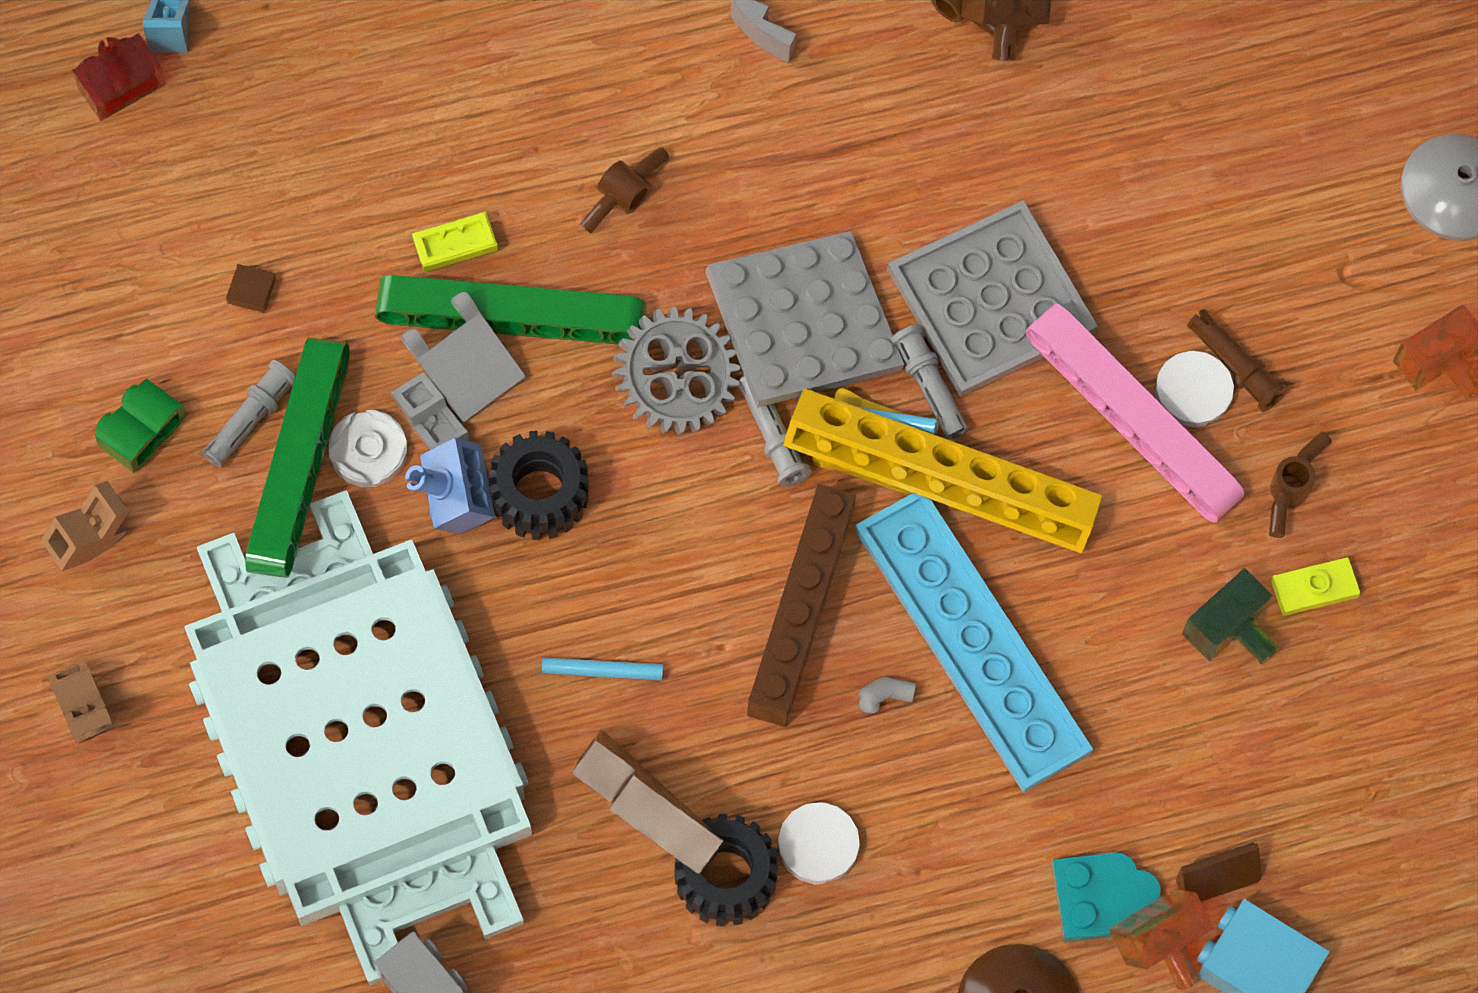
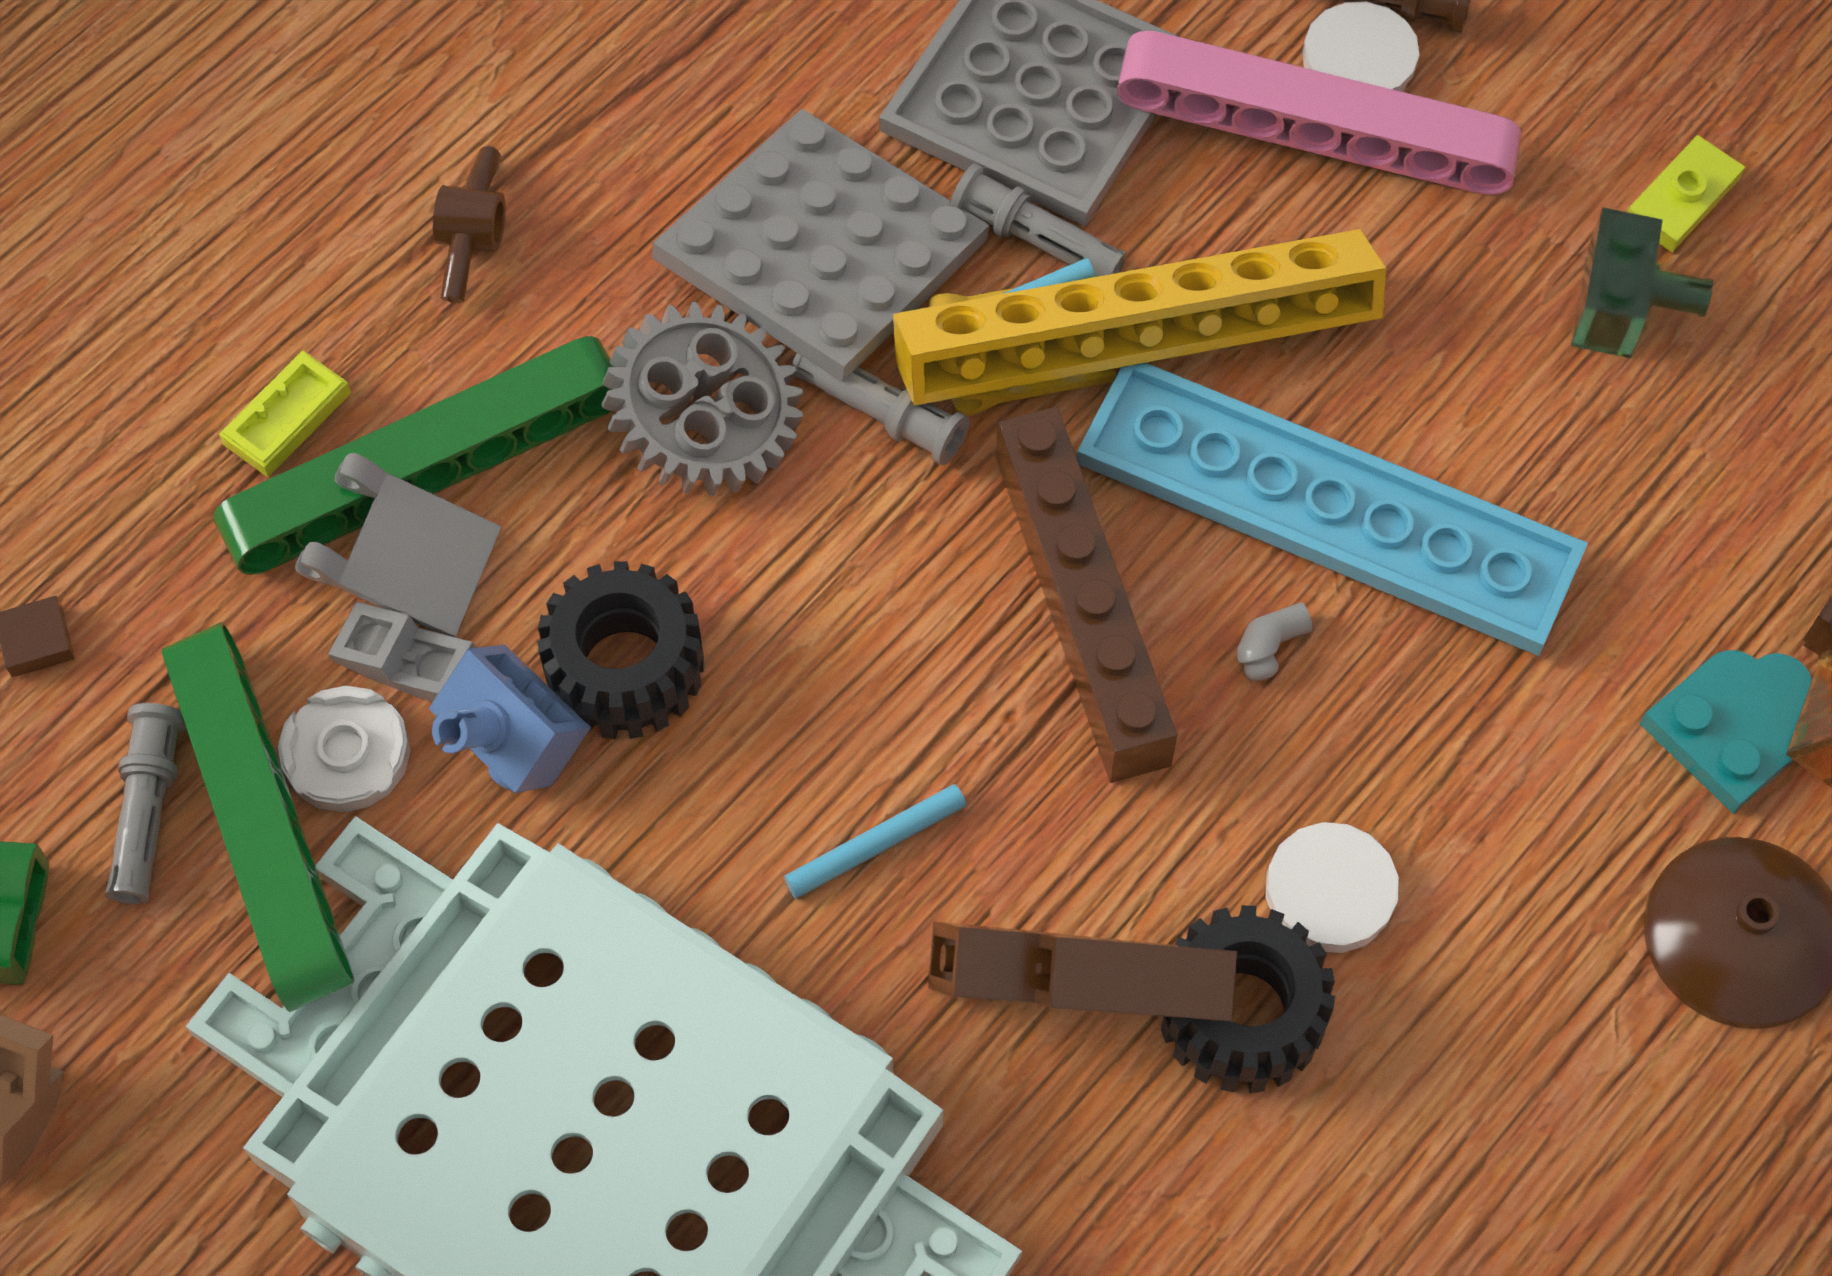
camera: 30 degrees left, 5 degrees down
reddish brown piece [1269,431,1332,538] -> none

